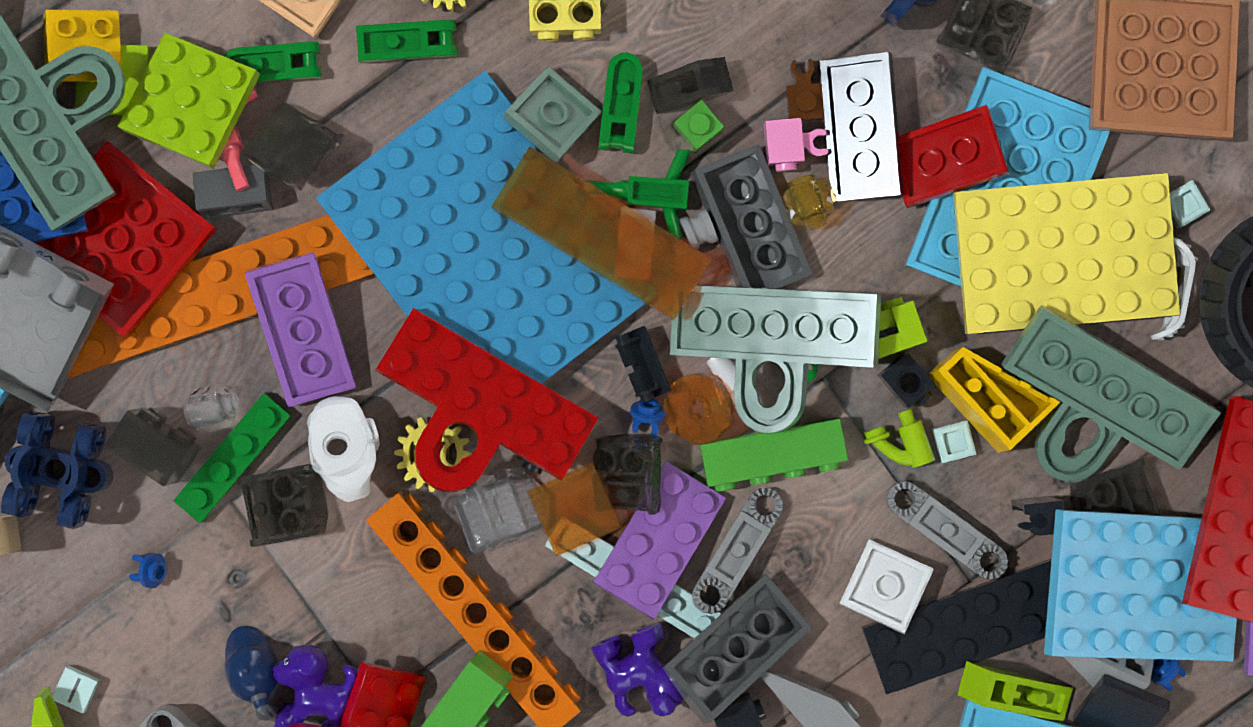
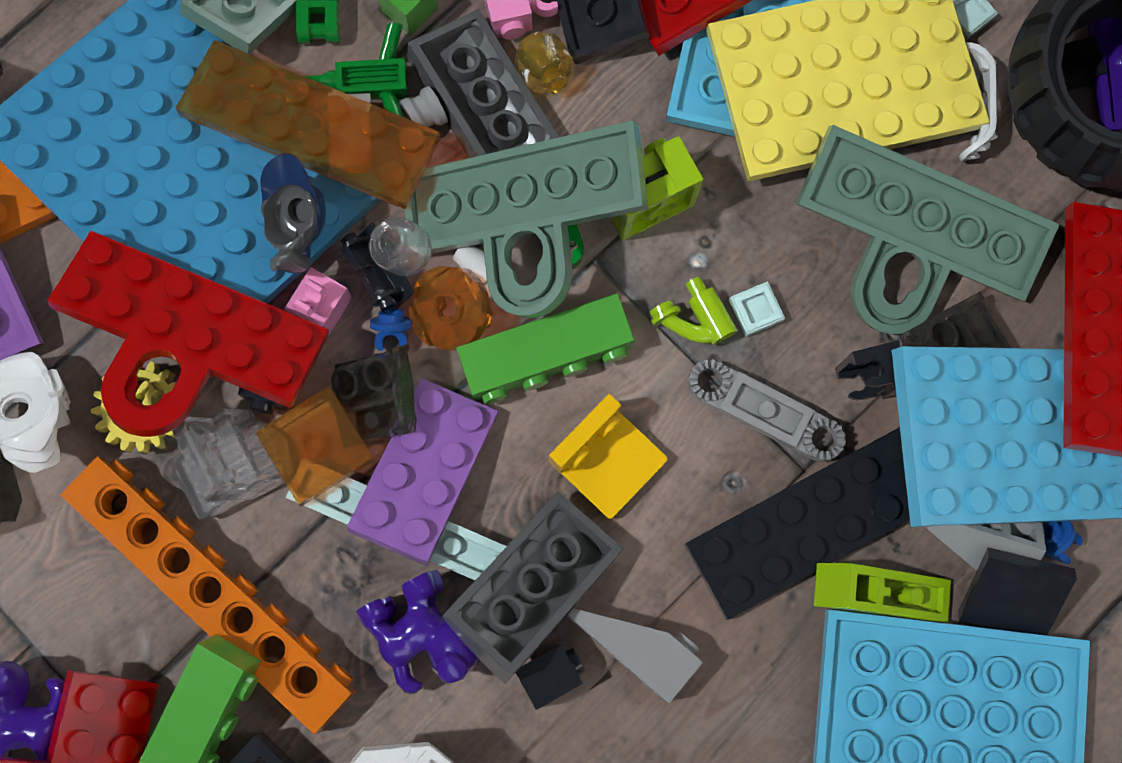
camera: 10 degrees left, 10 degrees down
light grey plate [692,488,783,614] -> none
white plate [840,539,934,634] -> none
black brick [877,352,935,408] -> none
yellow wedge [927,347,1060,453] -> none
none -> dark grey hair [260,153,326,273]
none -> bright pink brick [284,267,352,335]
none -> clear head [369,217,432,276]
none -> yellow bracket [549,394,667,519]

